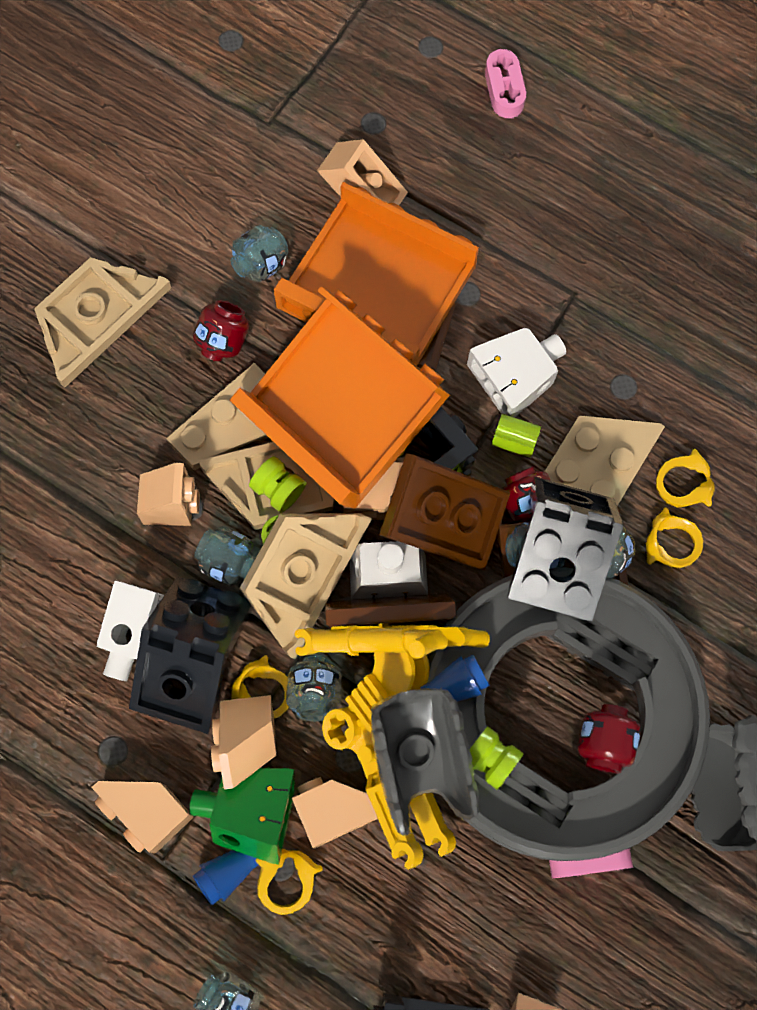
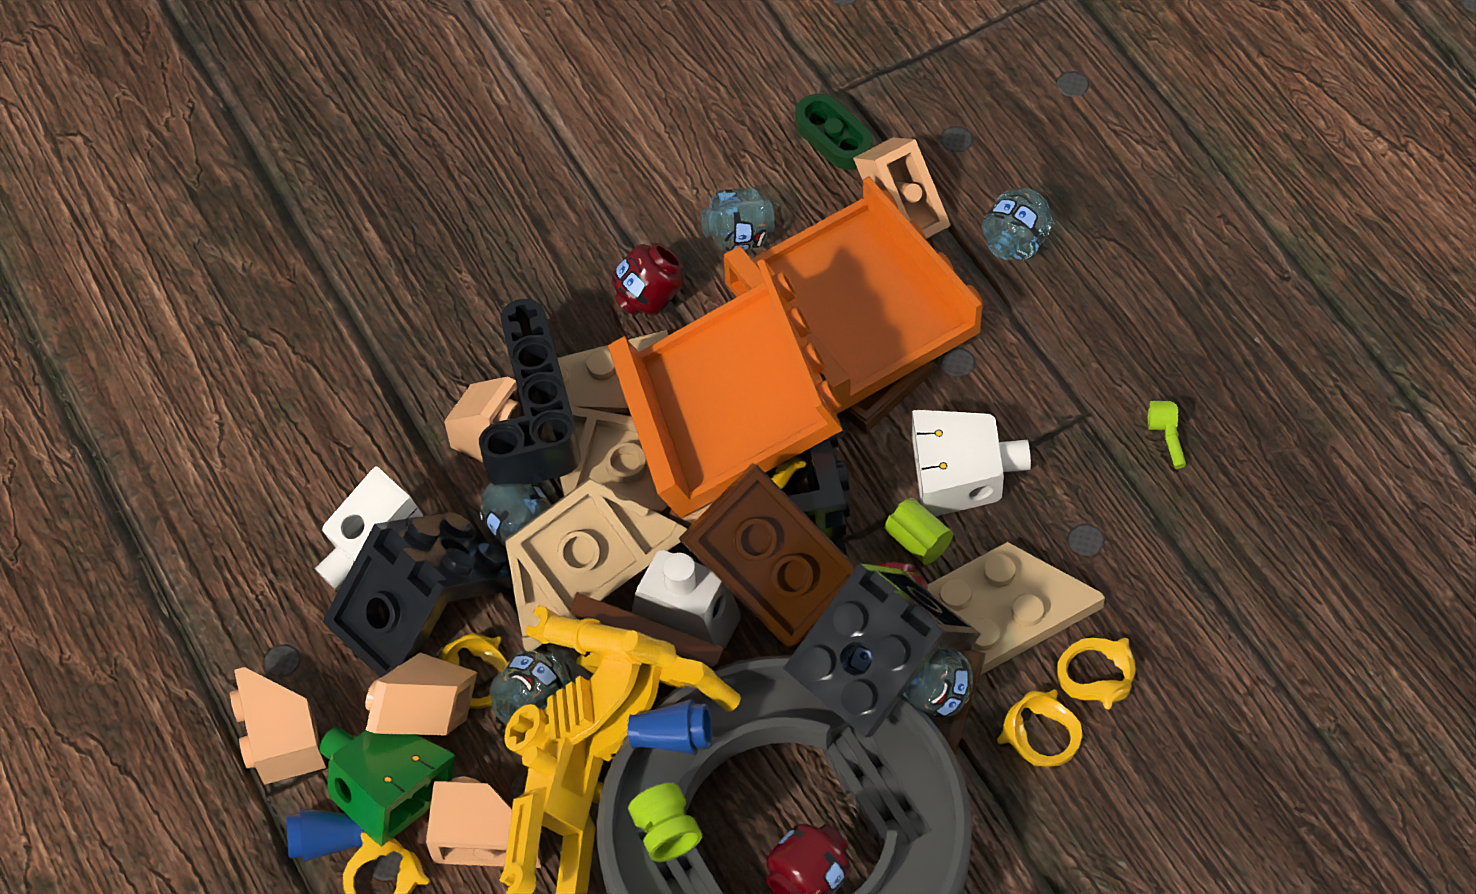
camera: 35 degrees right, 15 degrees down
tan wing [34,257,171,388] -> none
lime wheel [249,456,307,513] -> none
dark grey animal [371,688,479,836] -> none
bright pink beam [485,49,526,118] -> none
none -> black beam [479,299,581,489]
none -> dark green plate [795,94,872,170]
none -> clear light blue head [981,188,1053,260]
none -> lime hand [1147,401,1187,469]

